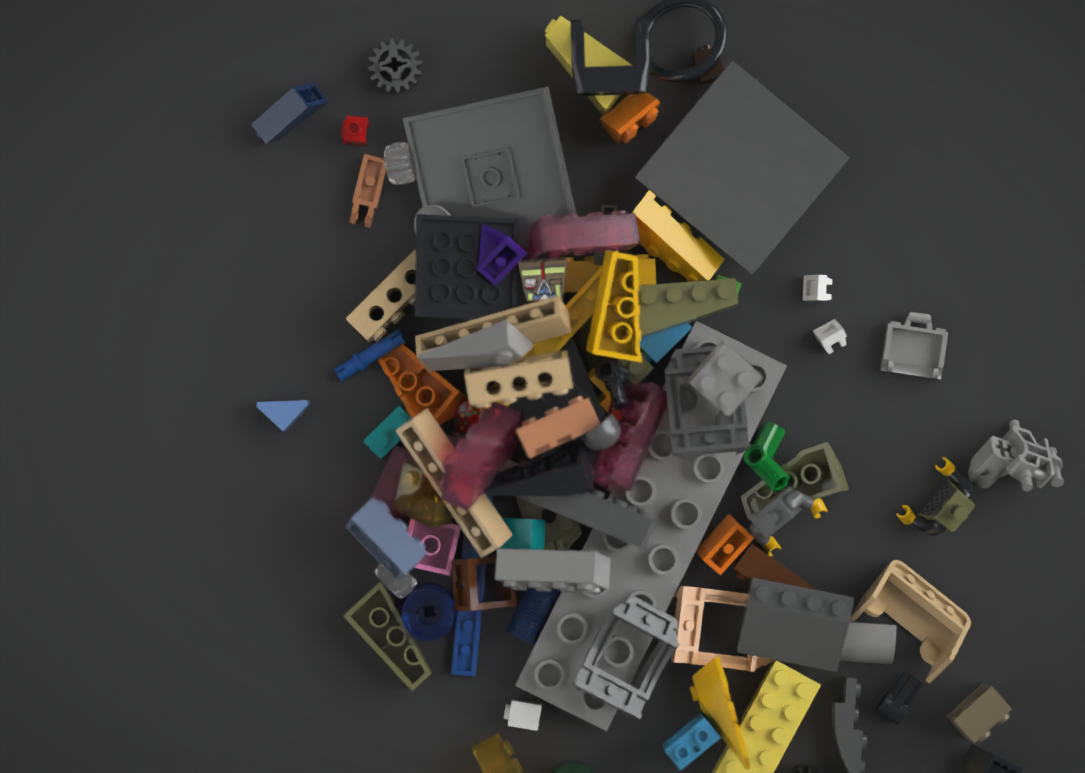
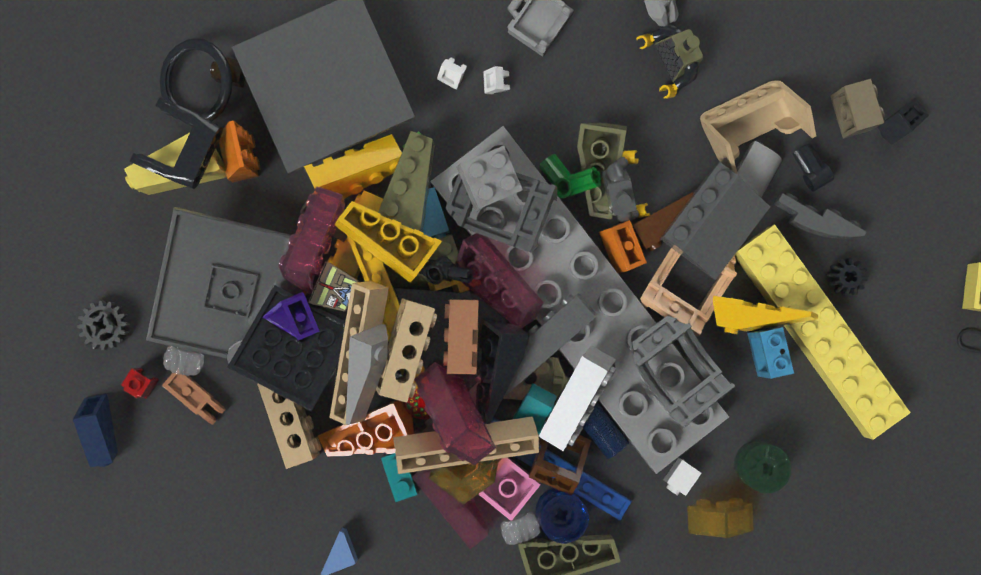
camera: 65 degrees left, 0 degrees up
blue pin [334,329,406,382] -> none
sand blue brick [346,497,427,582] -> none
dark grey hair [582,414,621,451] -> none

